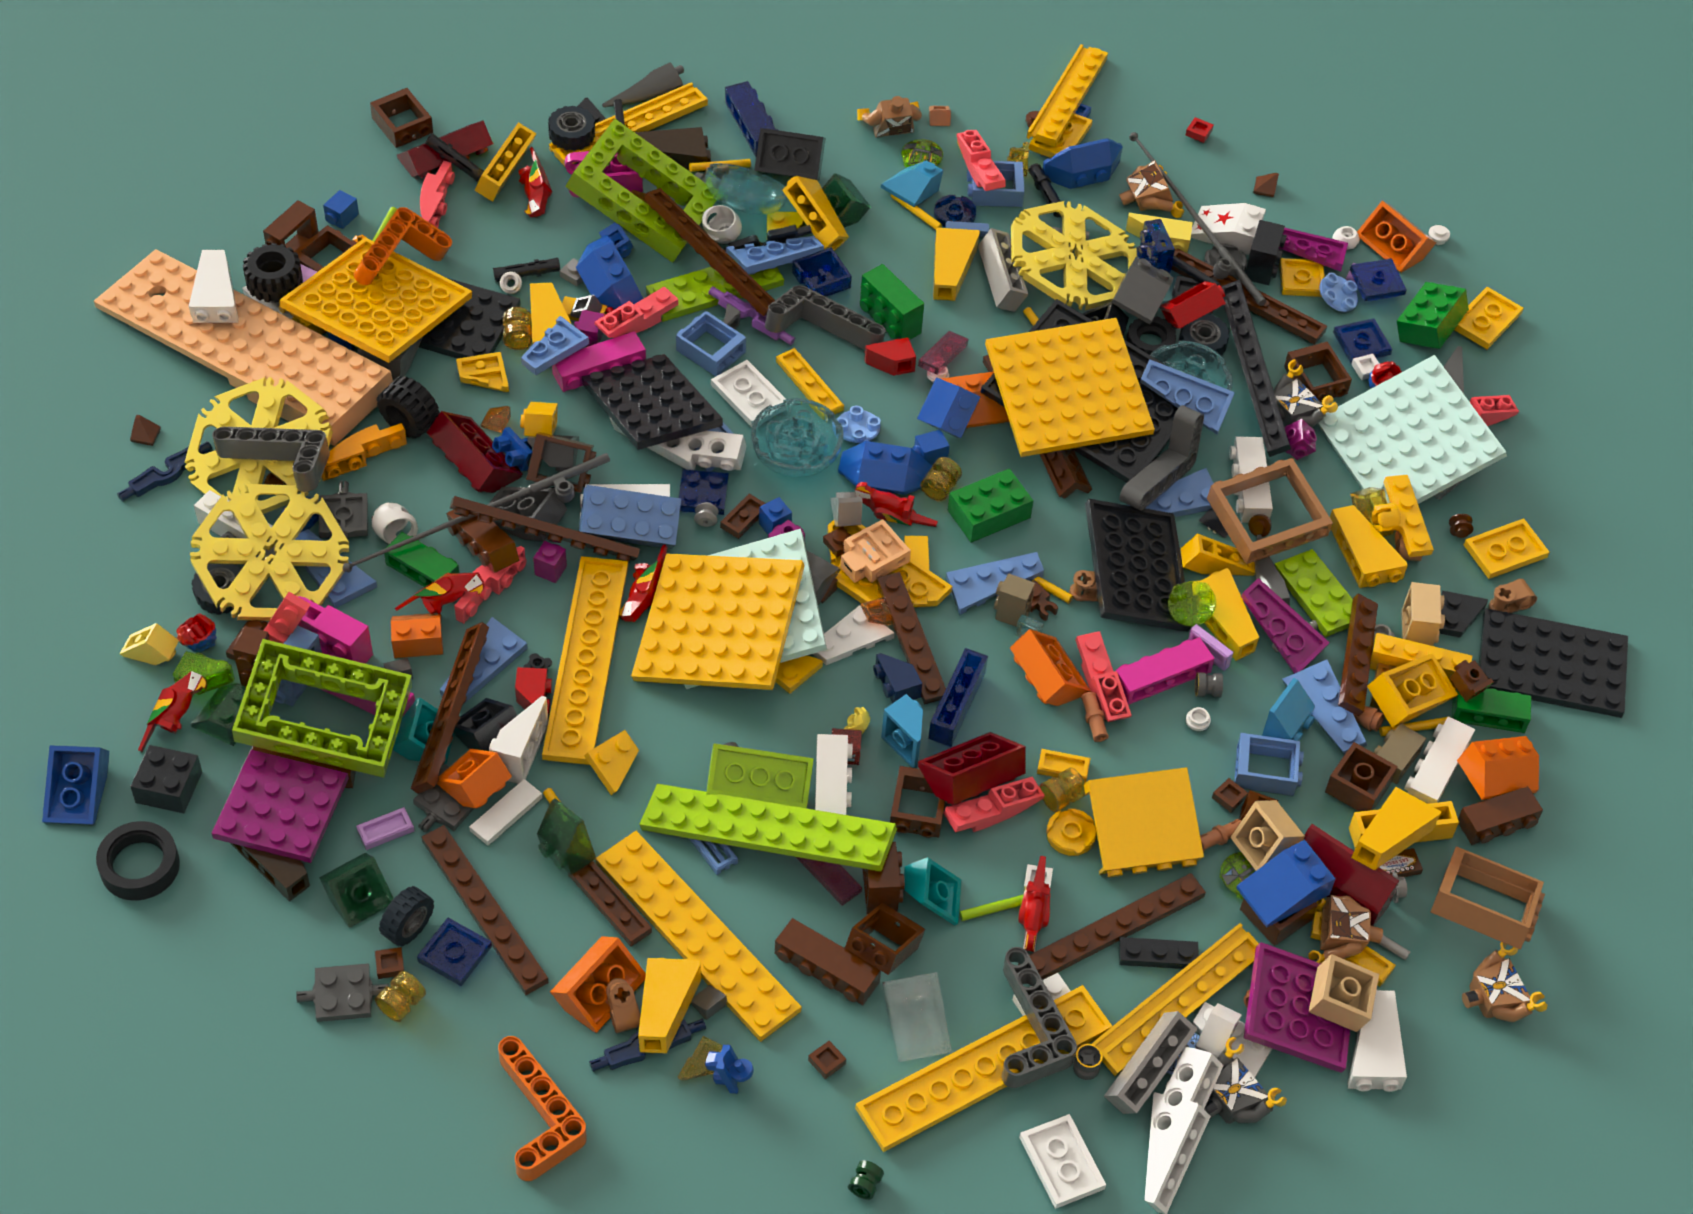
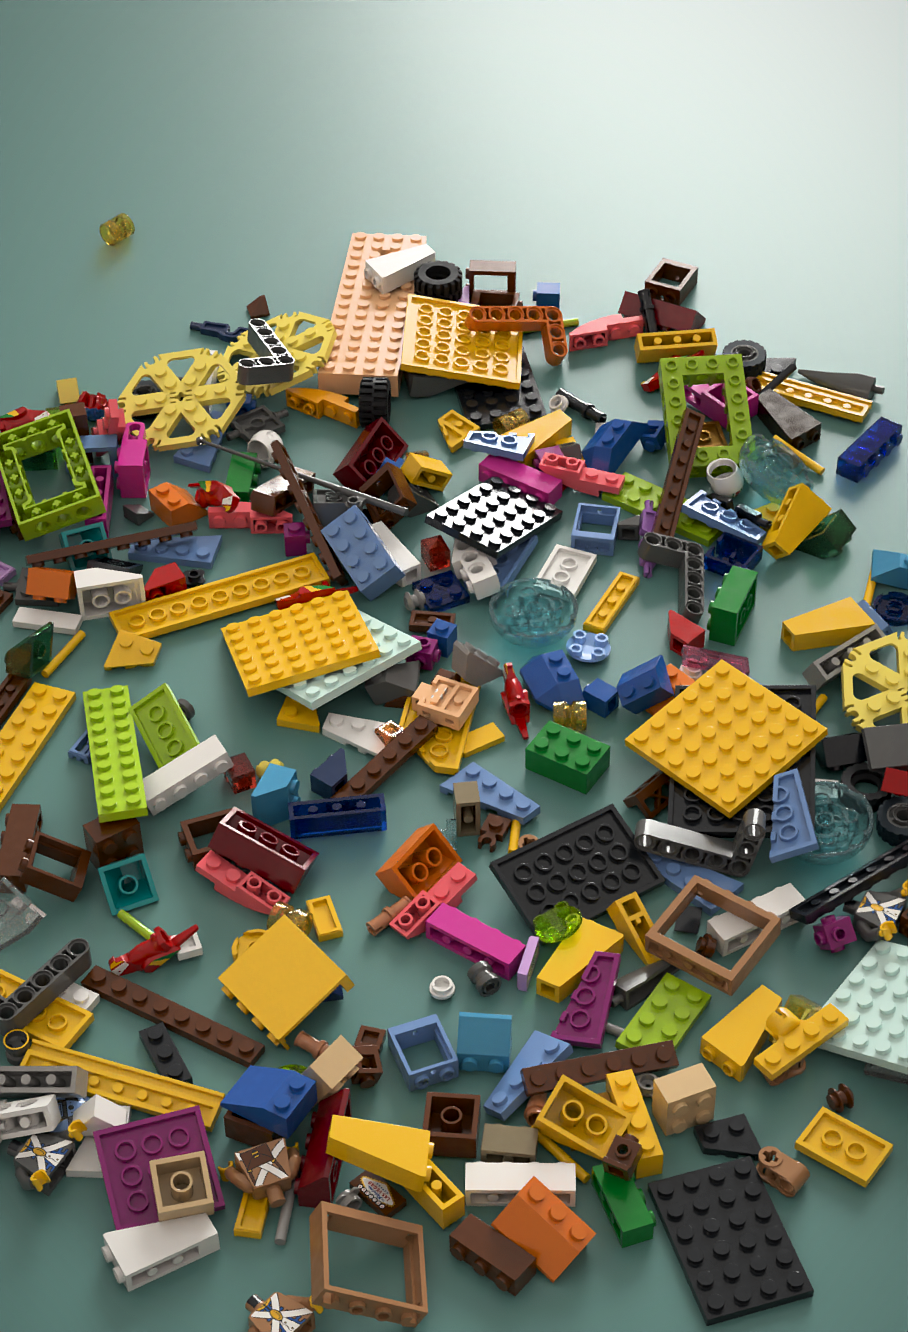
camera: 65 degrees right, 10 degrees down
black brick [754,128,826,181] -> none
none -> clear red brick [421,535,450,572]

